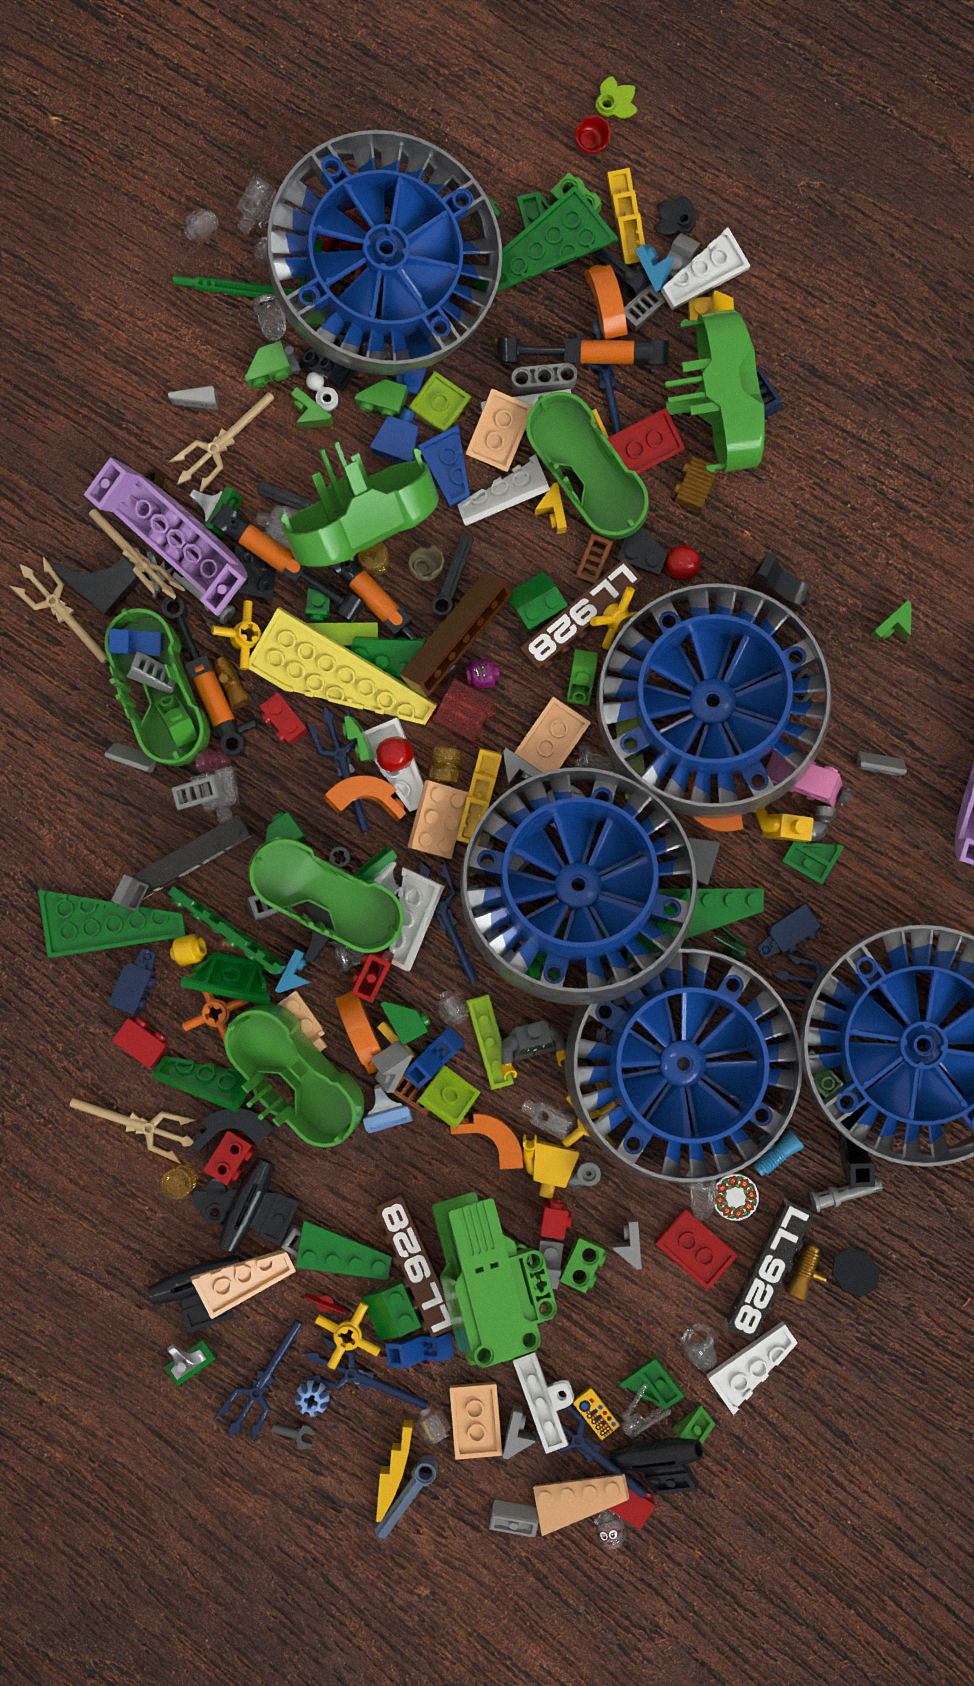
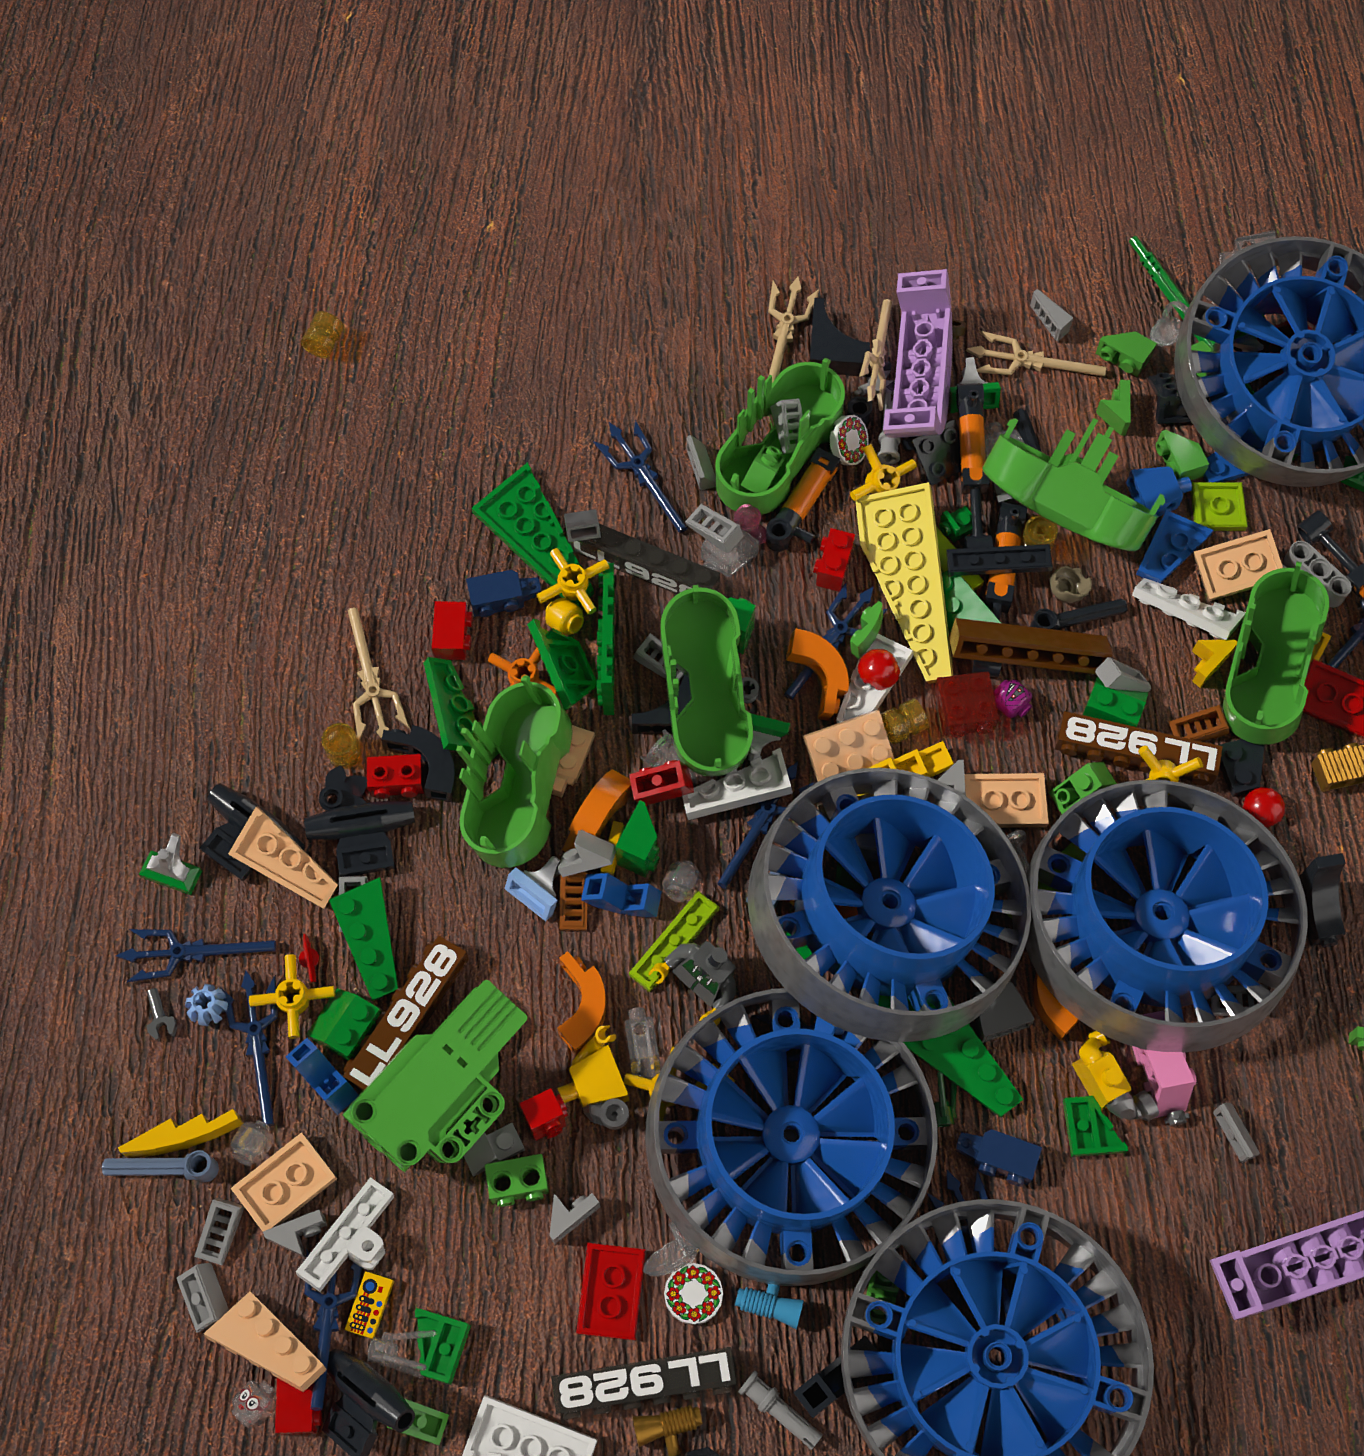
camera: 55 degrees right, 20 degrees down
blue brick [109,629,164,656] -> none
clear head [184,208,219,244] -> none
pearl gold piece [214,657,252,710] -> none
dark azure slope [275,949,312,993] -> none
dark grey bar [285,346,301,374] -> none
white plate [306,372,338,412] -> none
lime tile [418,1065,481,1129] -> none
clear piece [679,1324,717,1371] -> none
none -> light grey slope [194,1198,244,1265]
none -> yellow bar [536,548,609,615]
none -> dark blue piece [593,419,687,533]
none -> tile [830,415,868,465]
none -> black tile [946,544,1053,576]
none -> light grey slope [1095,657,1152,692]

